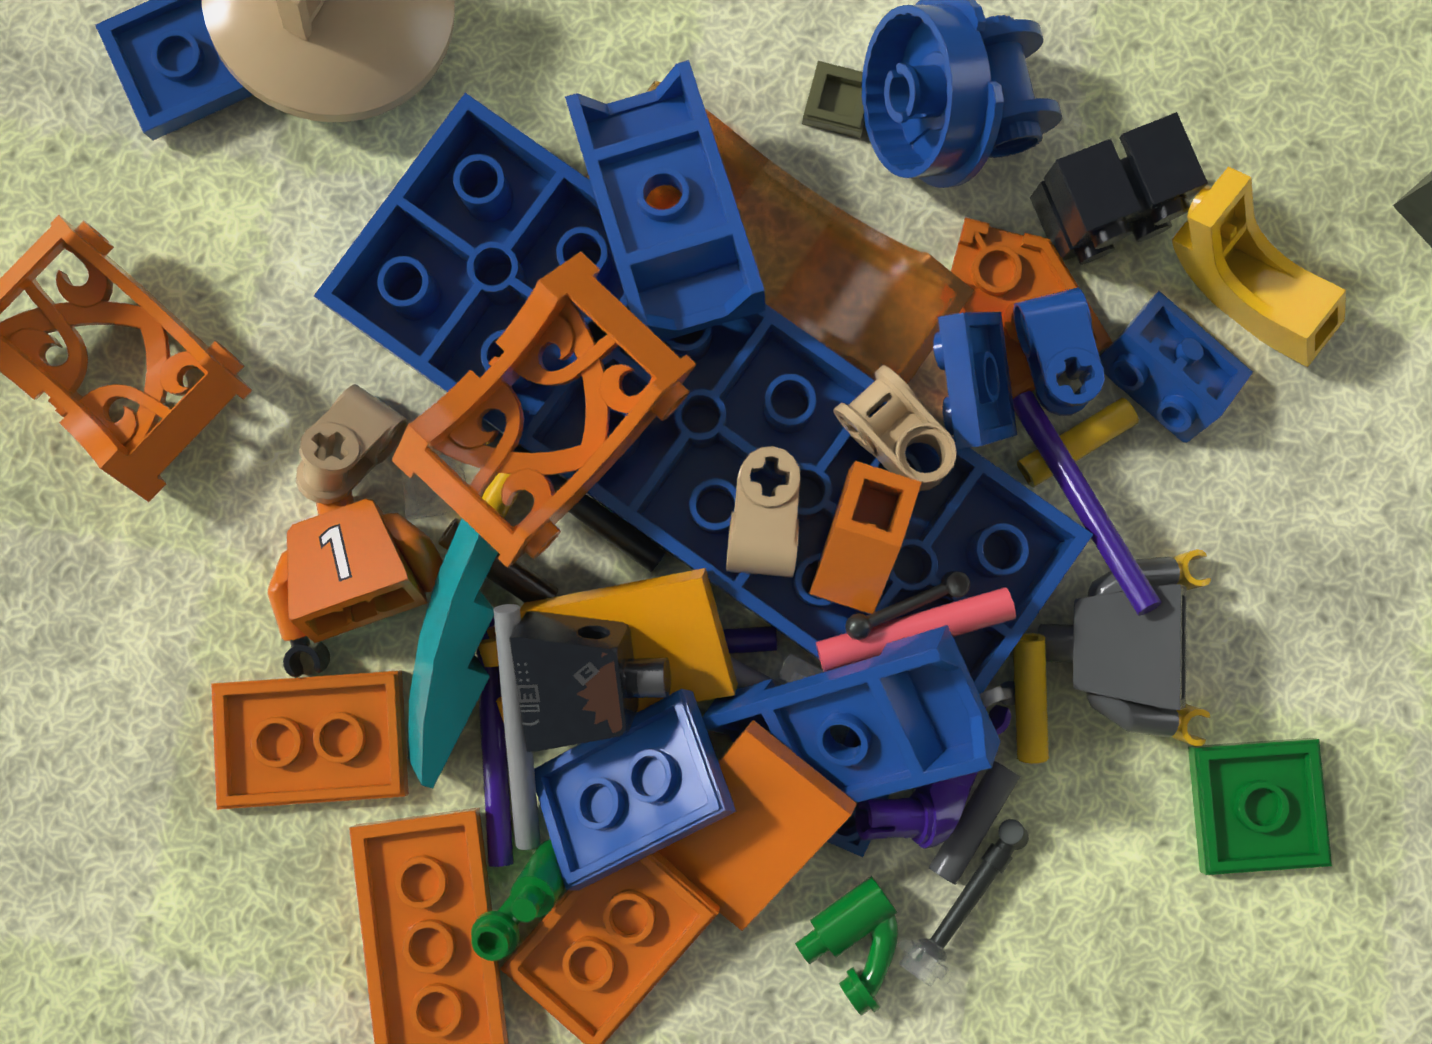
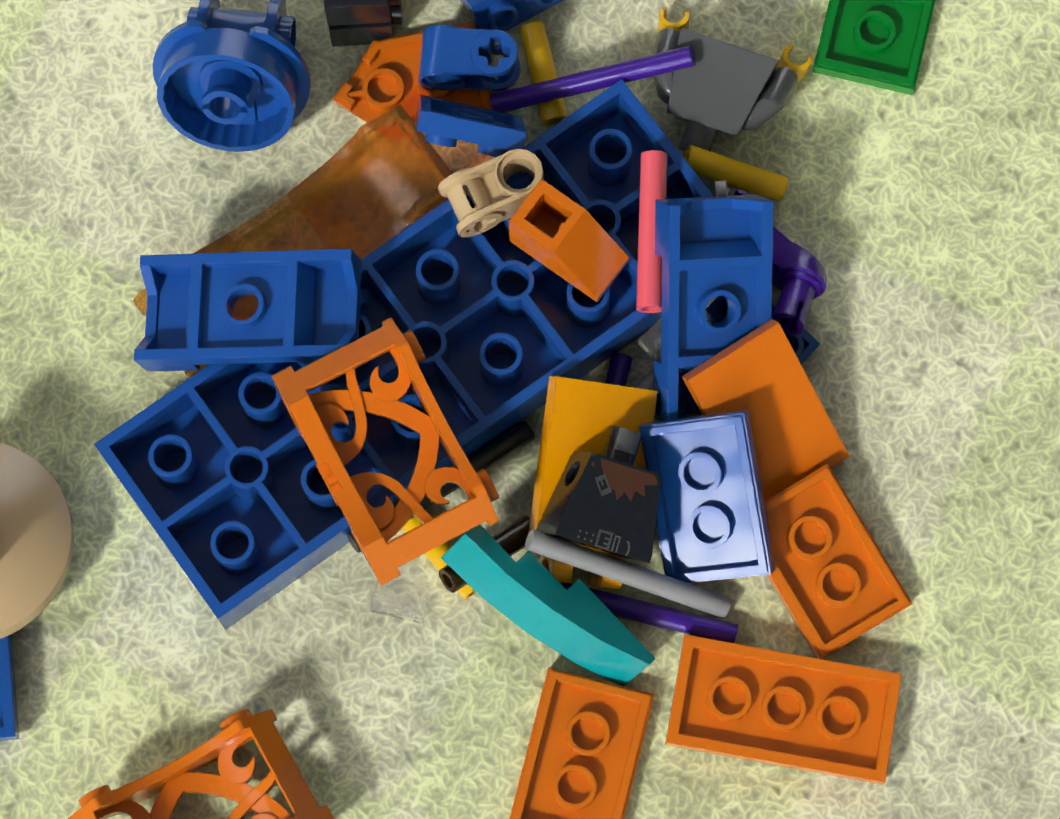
camera: 75 degrees left, 10 degrees down
orange torso [268,490,443,678] -> none
tan piece [296,384,409,504] -> none
green plant [471,839,565,961] -> none
tan piece [726,446,801,577] -> none
green plant [795,875,898,1016] -> none
olive tile [802,61,865,139] -> none
pearl dark grey hinge [845,571,970,640] -> none
pearl dark grey piece [897,819,1029,988] -> none
dark grey piece [929,761,1020,885] -> none

